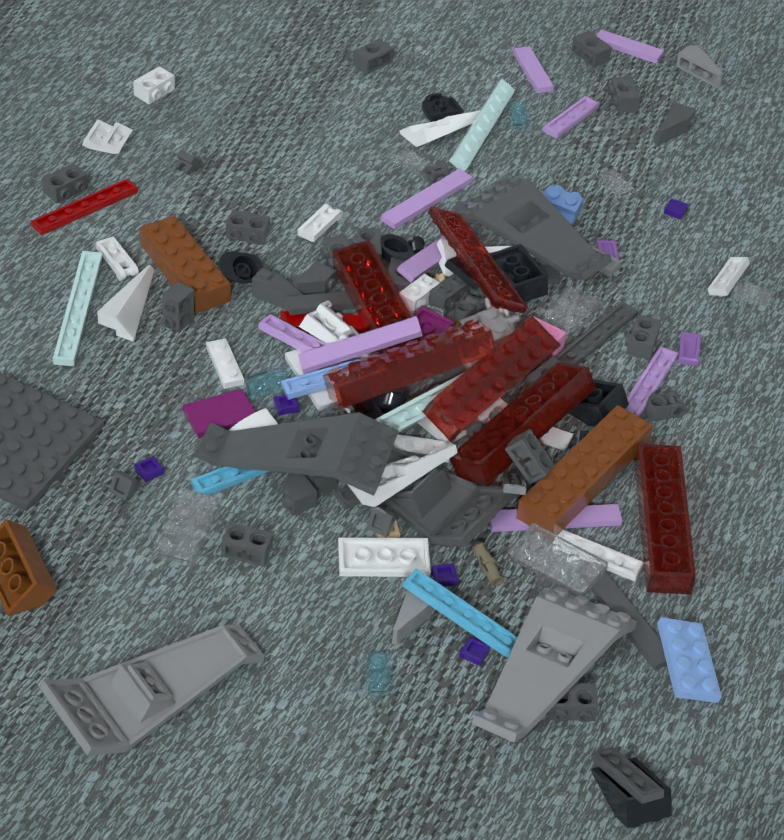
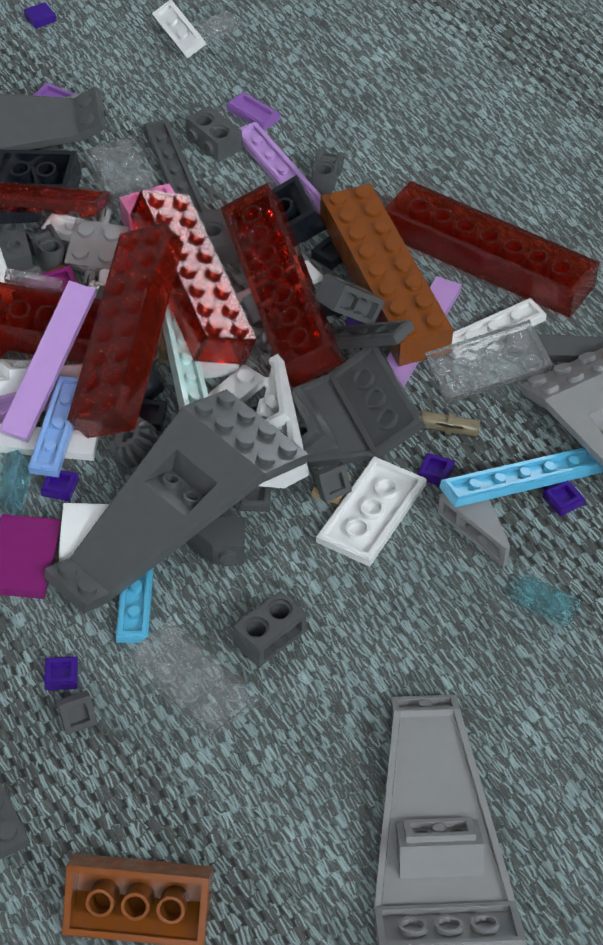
camera: 55 degrees left, 5 degrees up
none -> clear tile [4,268,65,298]

